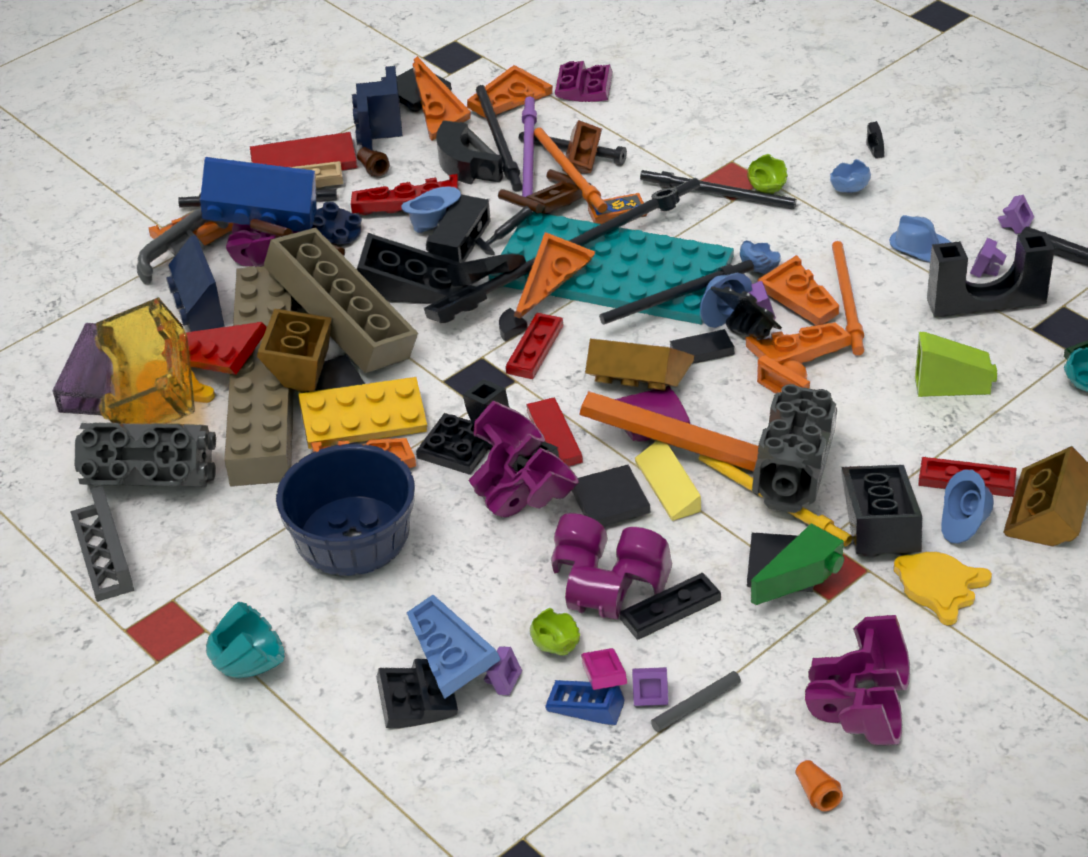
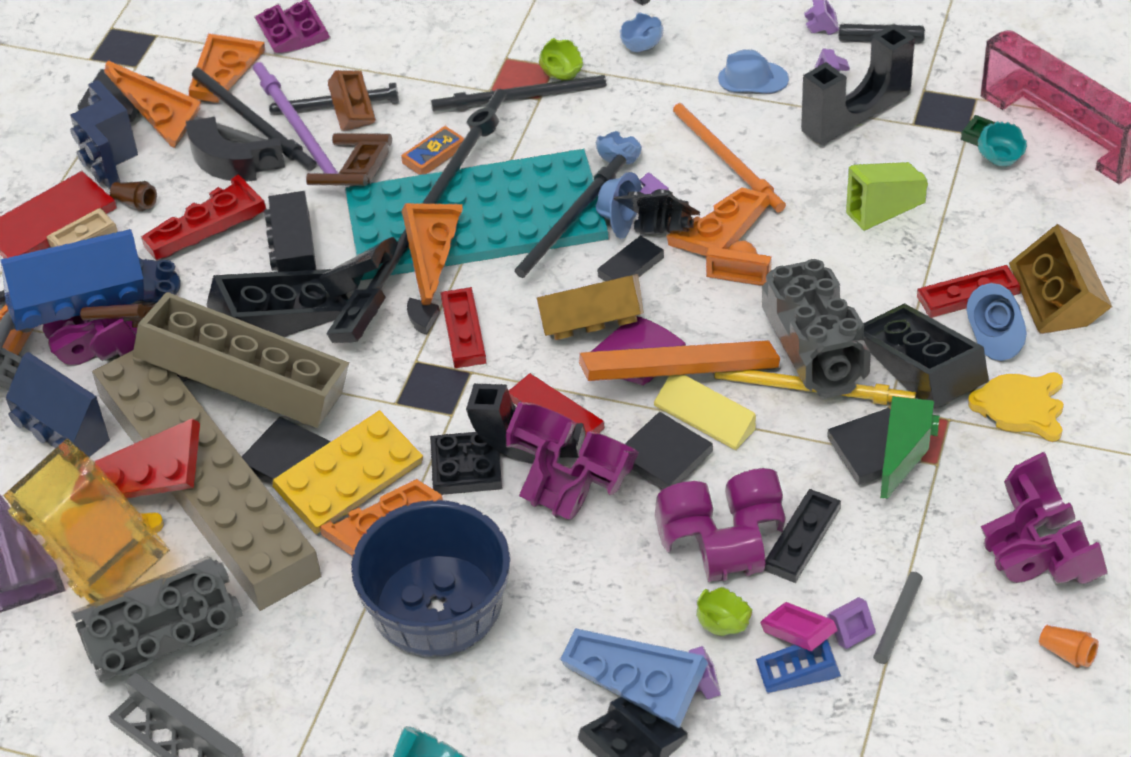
camera: 30 degrees left, 5 degrees up
pearl gold slope [257,308,332,392] -> none
medium blue piece [401,187,461,233] -> none
black piece [475,206,533,255] -> none
orange bar [534,127,608,213] -> none
orange wing [757,255,840,325] -> none

